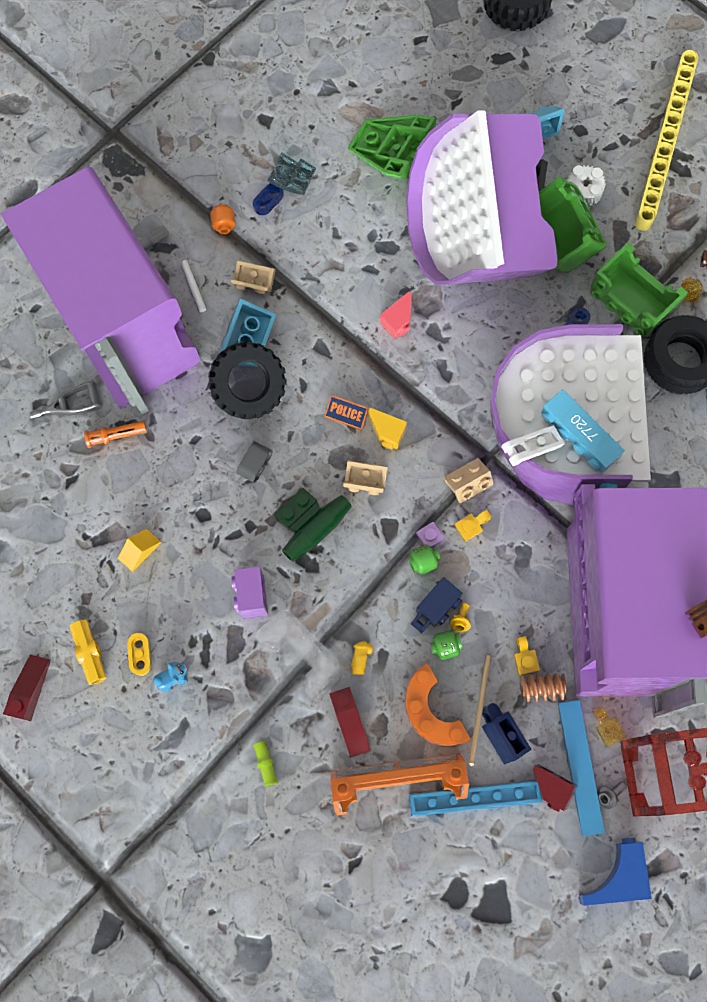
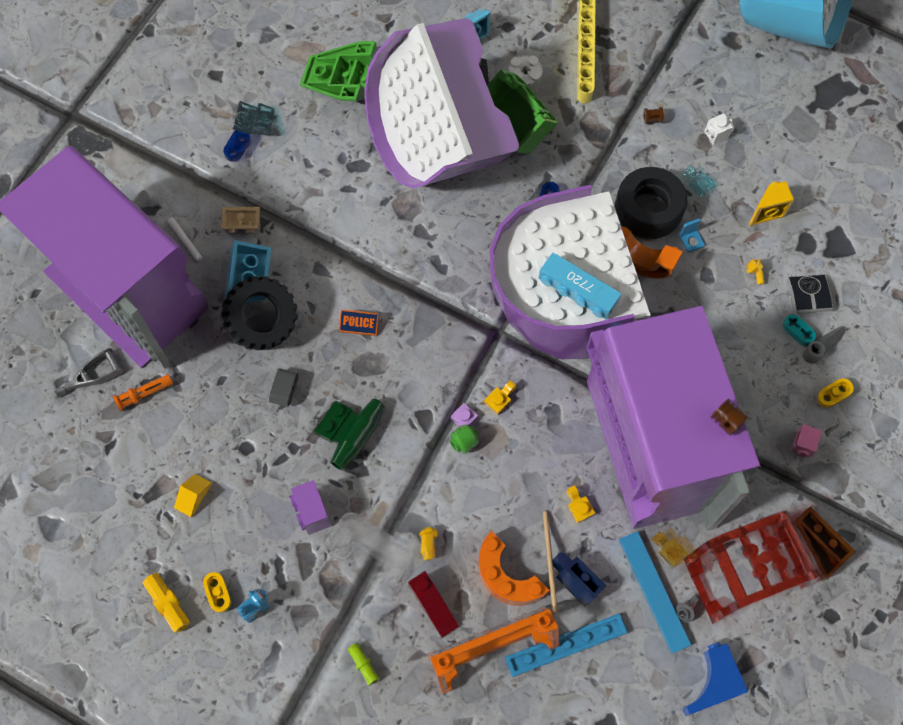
camera: 20 degrees left, 5 degrees down
dark red slope [3,655,51,721] -> none
orange head [210,204,236,234] -> none
tan bracket [343,460,388,495] -> none
yellow slope [368,408,407,449] -> none
coral slope [380,292,412,339] -> none
dark blue brick [411,577,463,634] -> none
bright green head [430,630,463,660] -> none
tan bracket [444,458,494,504] -> none
yellow plate [450,602,471,632] -> none
white plate [501,425,564,466] -> none
nougat piece [520,673,566,703] -> none
dark red slope [533,764,578,812] -> none
bright green windscreen [591,243,688,337] -> none
clear yellow gear [681,277,703,303] -> none
none -> orange brick [621,226,683,279]

